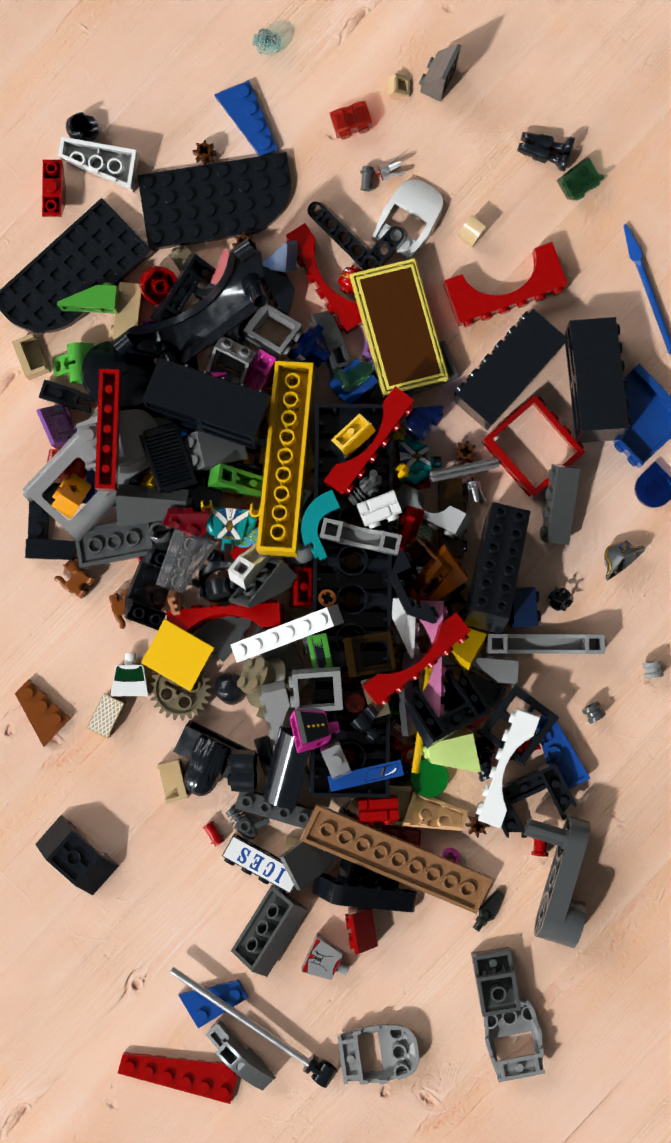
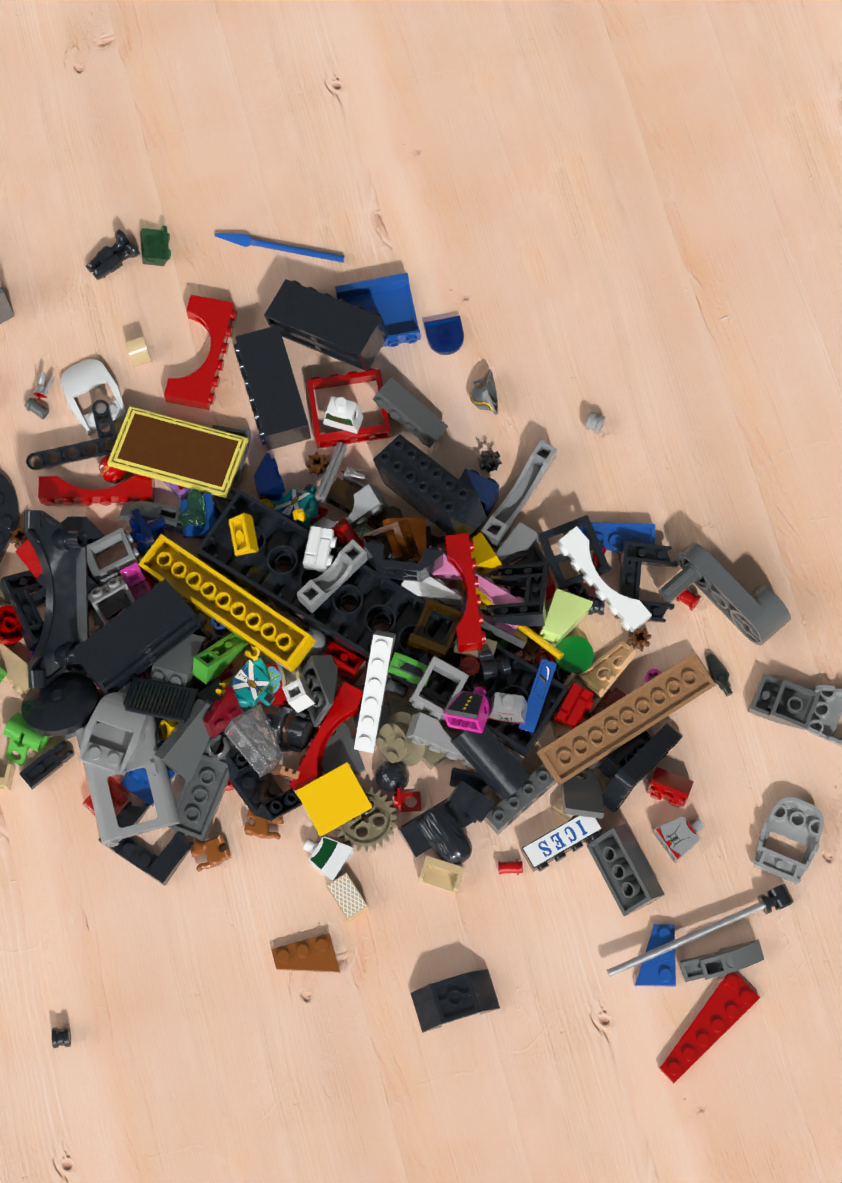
camera: 55 degrees left, 15 degrees down
medium lavender slope [36,404,78,451] -> none
light orange brick [51,473,92,518] -> none
red brick [95,369,122,491] -> none
dark grey piece [226,805,271,841] -> none
medium blue slope [262,240,298,273] -> none
teal arch [301,490,340,561] -> none
dark orange bush [318,589,336,607] -> none
red arch [324,386,414,497] -> none
dark grey piece [347,470,382,506] -> none
dark grey wheel [582,701,606,724] -> none
none -> white torso [323,396,363,434]
none -> red bracket [394,787,421,812]

